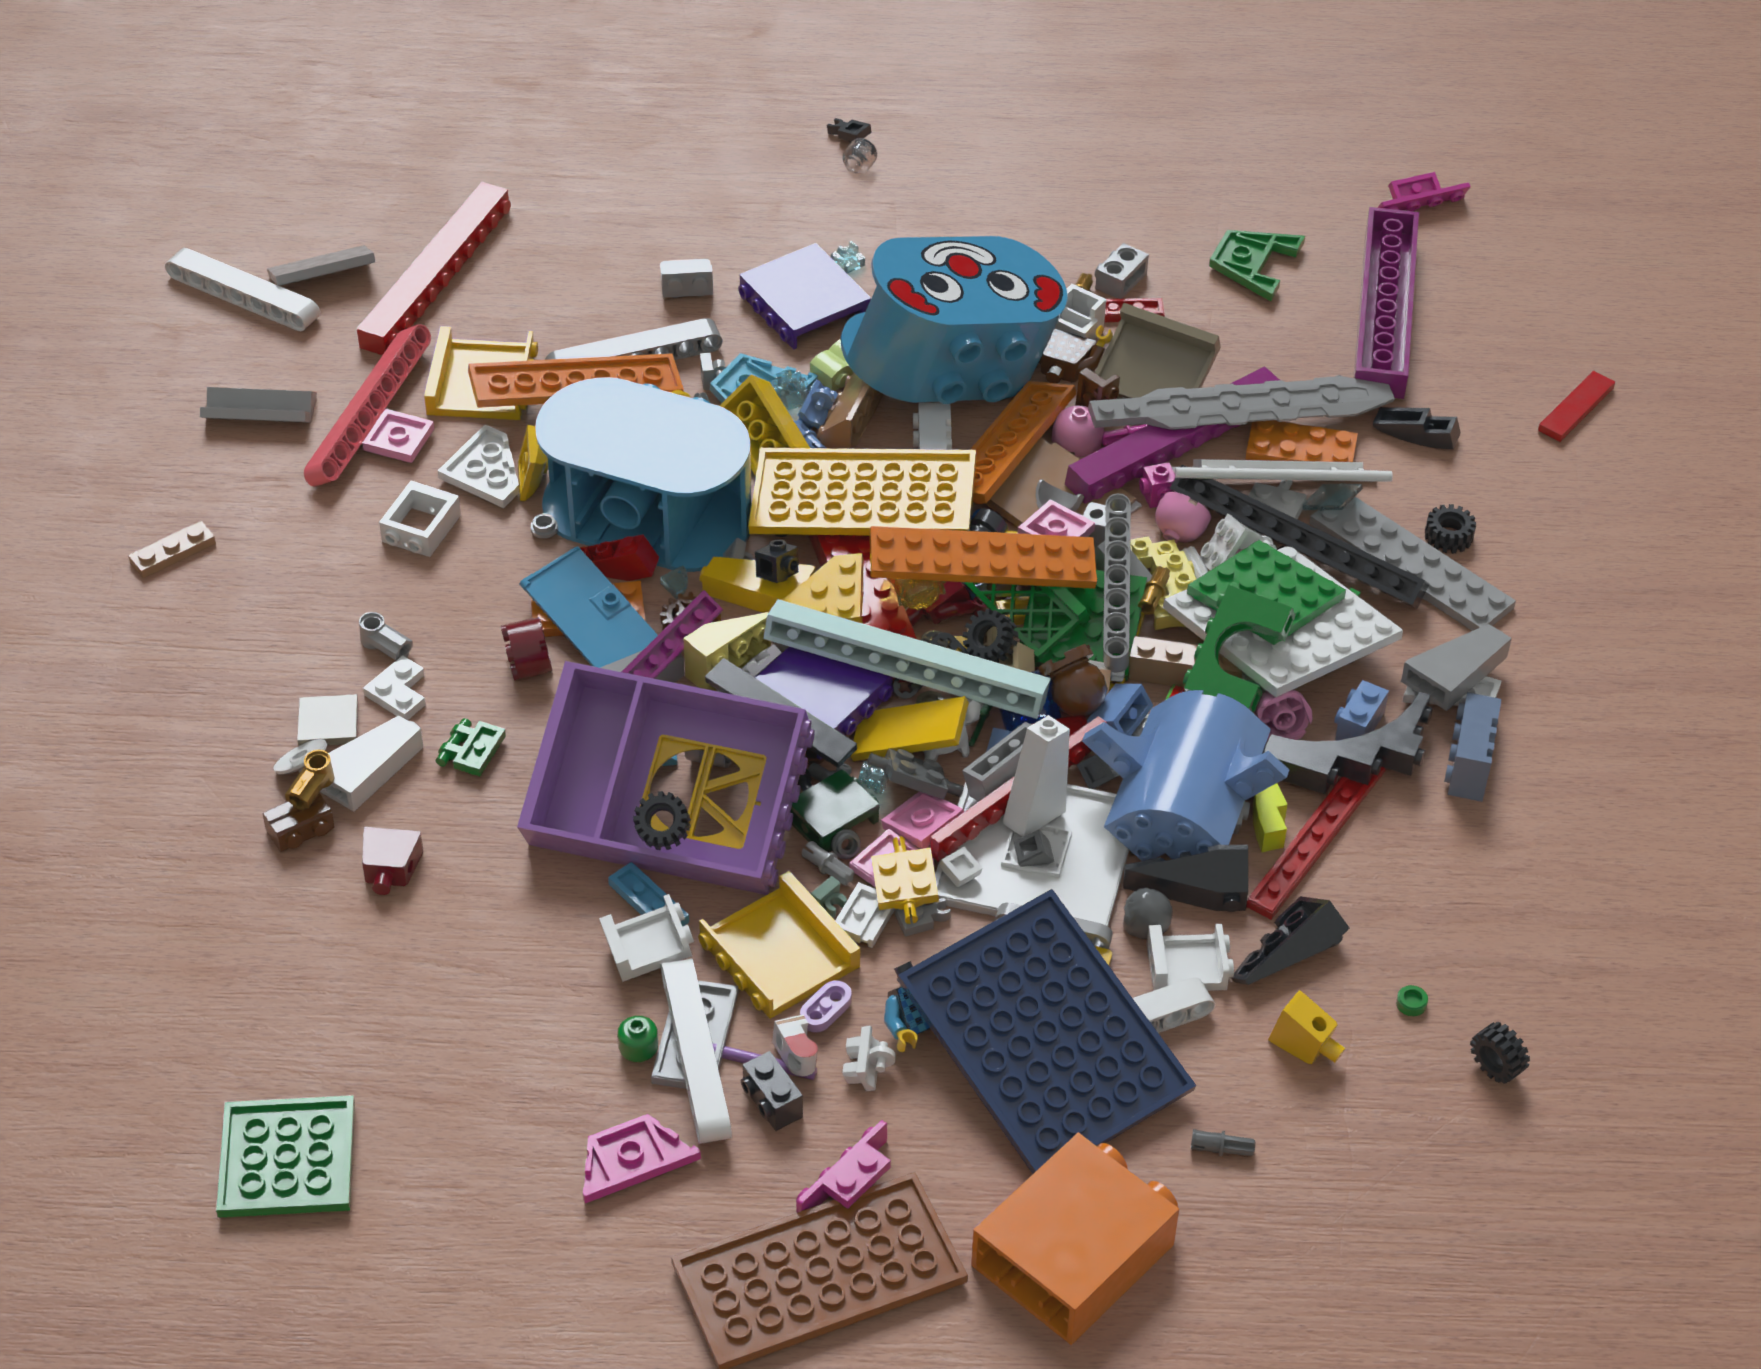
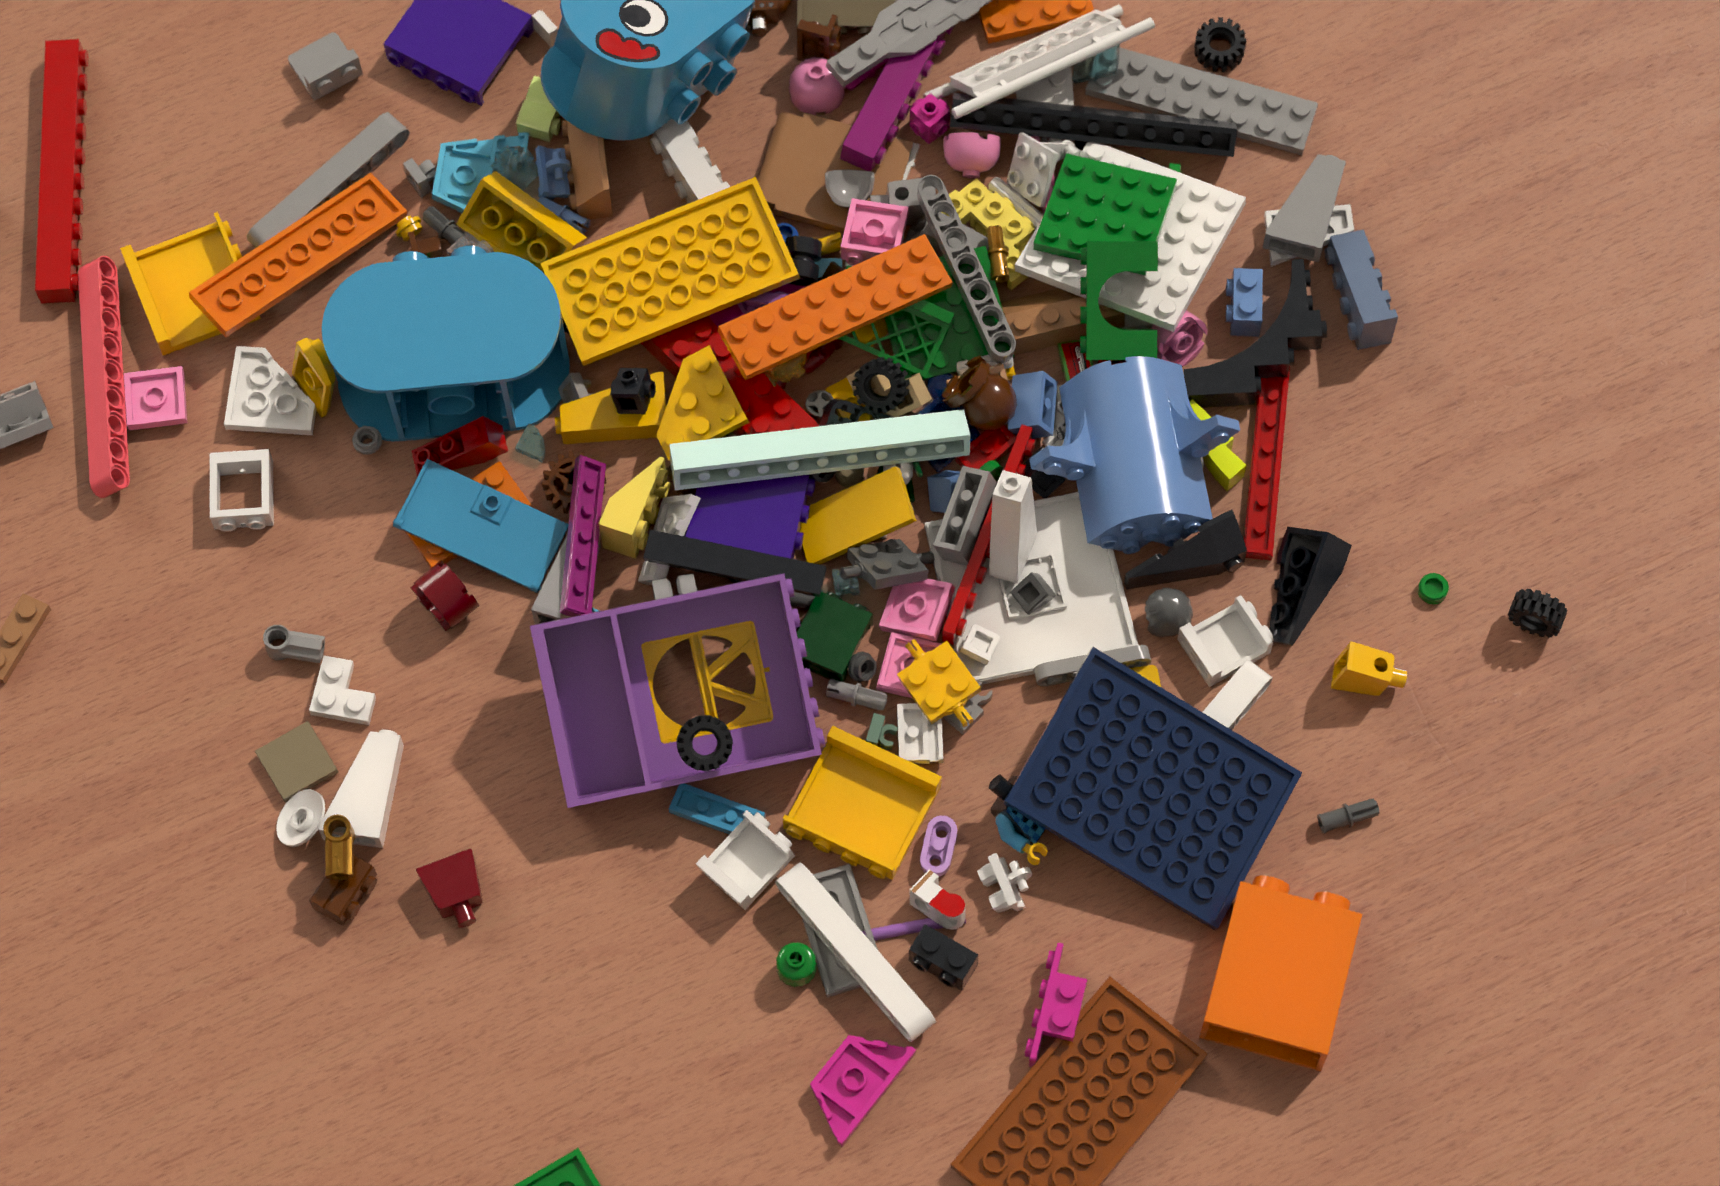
camera: 25 degrees left, 20 degrees up
plate [435,718,506,777] -> none
orange plate [970,381,1076,504] -> none

